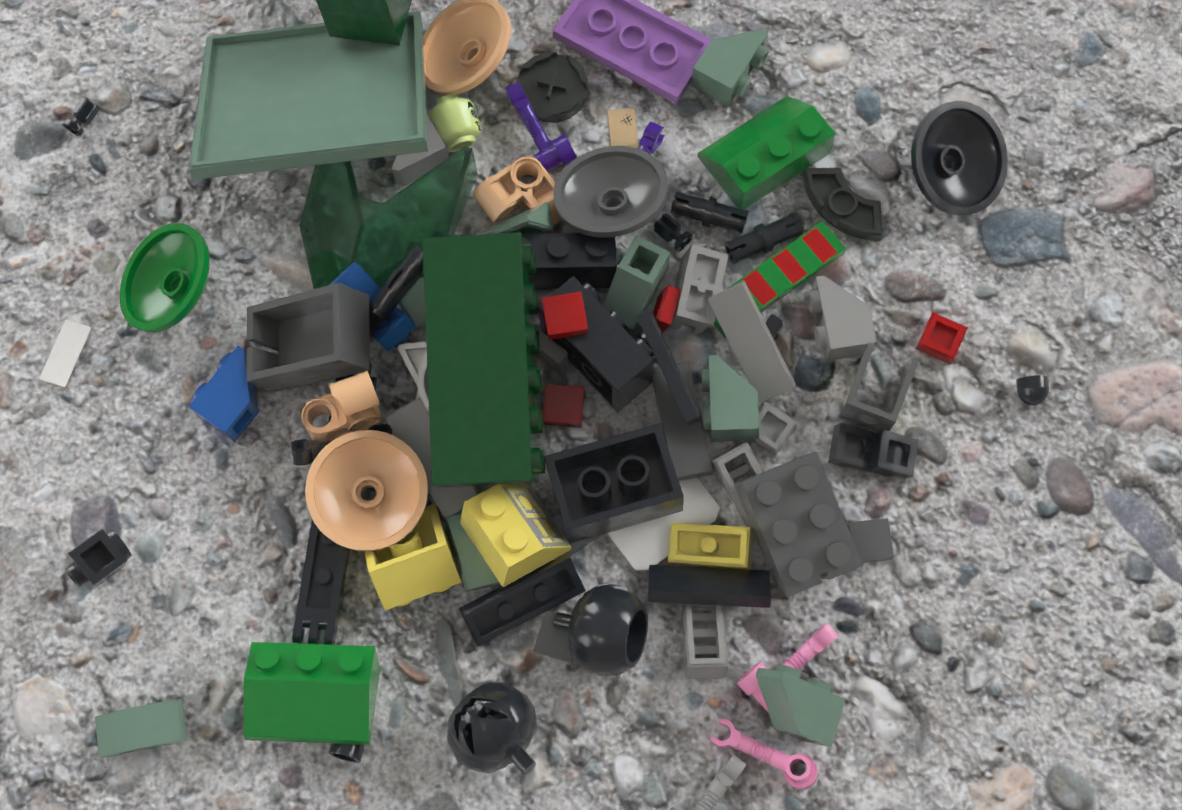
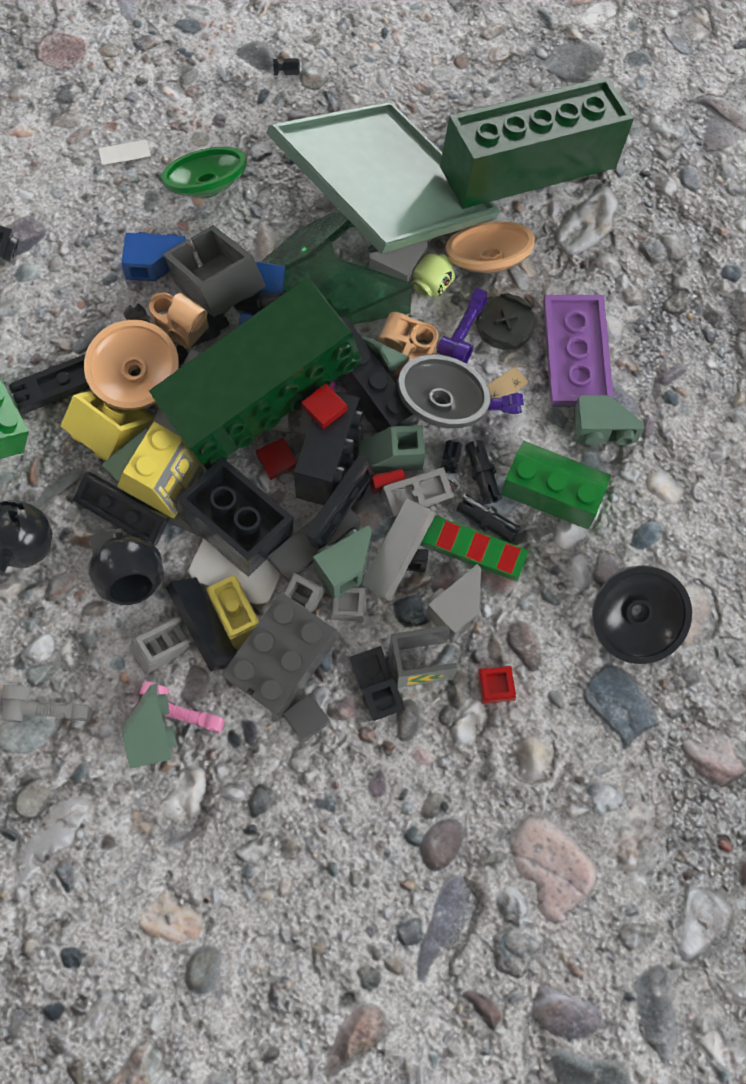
camera: 50 degrees right, 5 degrees down
bright pink brick [710,719,818,790] -> none
pearl dark grey tile [802,168,883,241] -> none
black hinge [1016,375,1049,406] -> none

